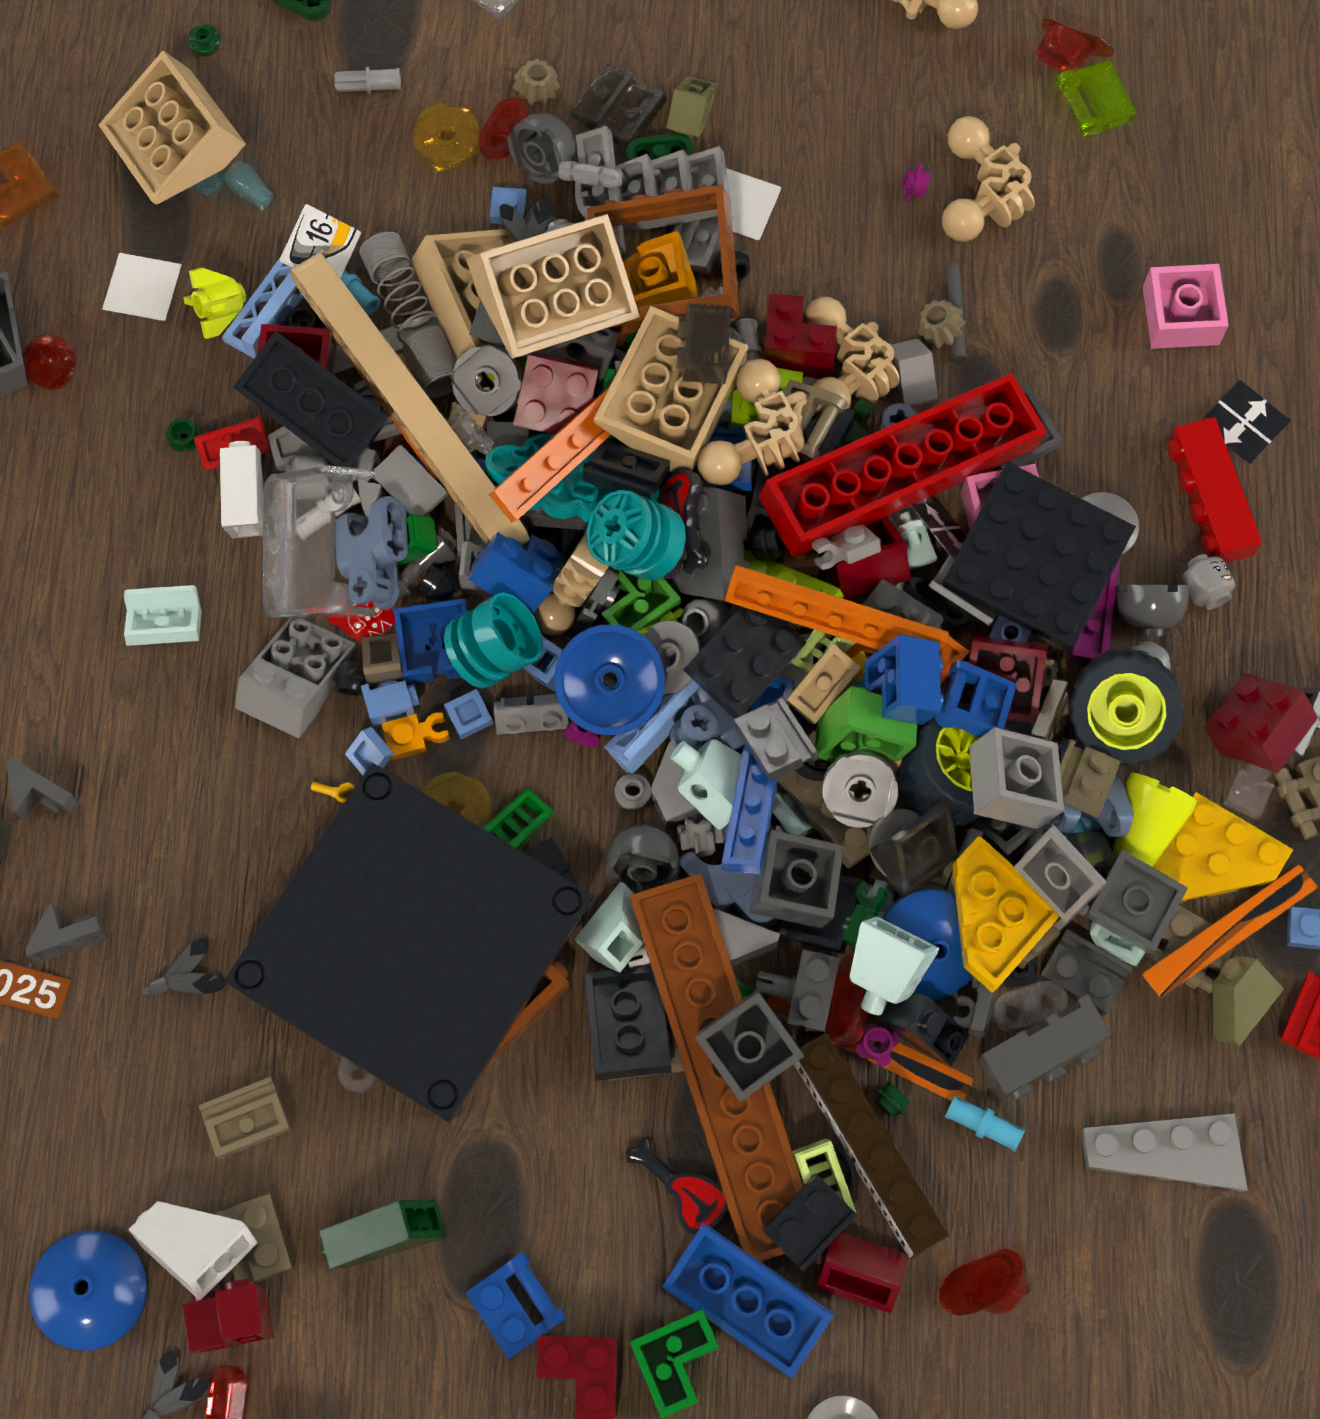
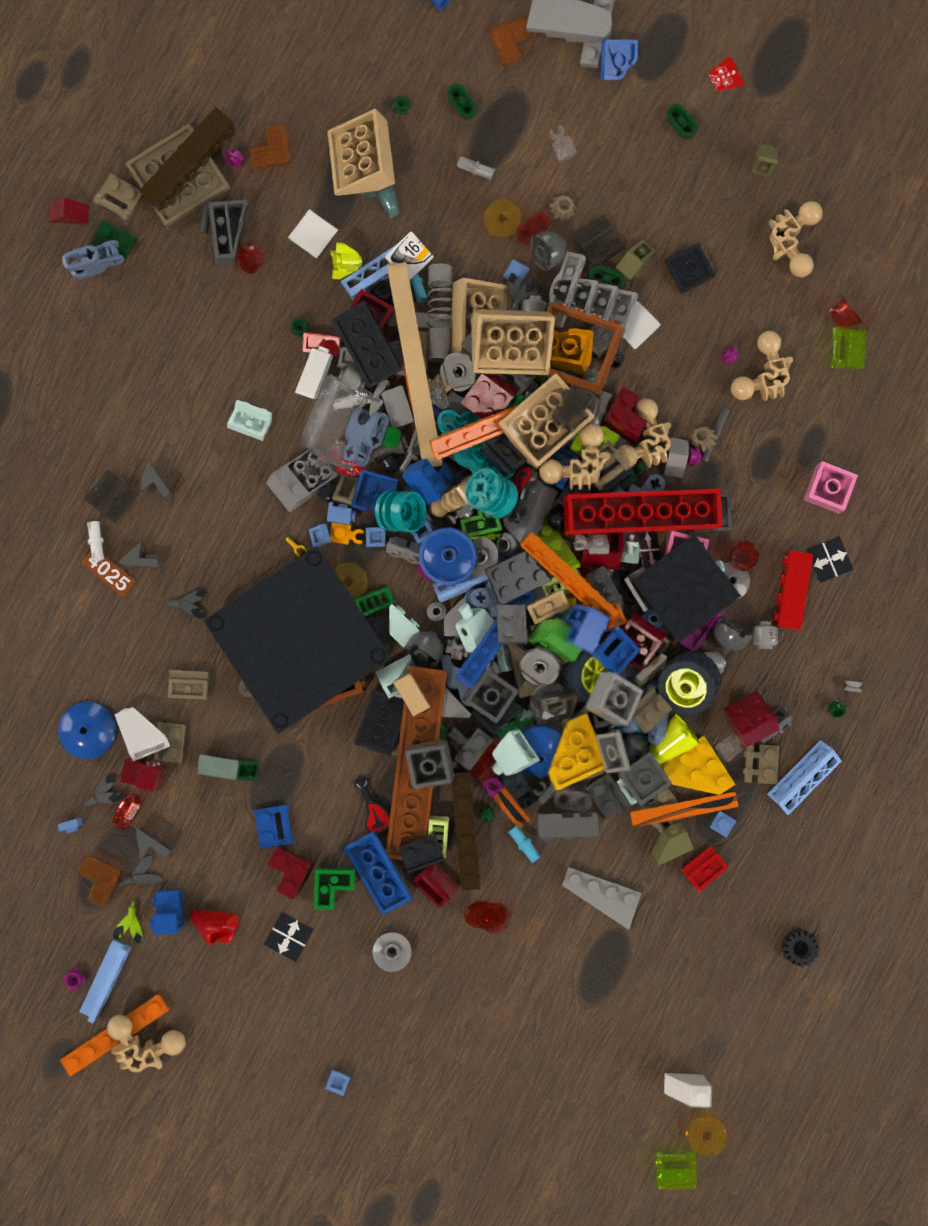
camera: 20 degrees right, 15 degrees up
light grey axle [558,160,623,189] -> none
none -> light aqua slope [389,605,420,647]
none -> tan slope [394,673,430,716]
none -> black plate [664,243,716,294]
none -> magenta plate [687,446,702,467]
none -> clear red hair [730,540,759,572]

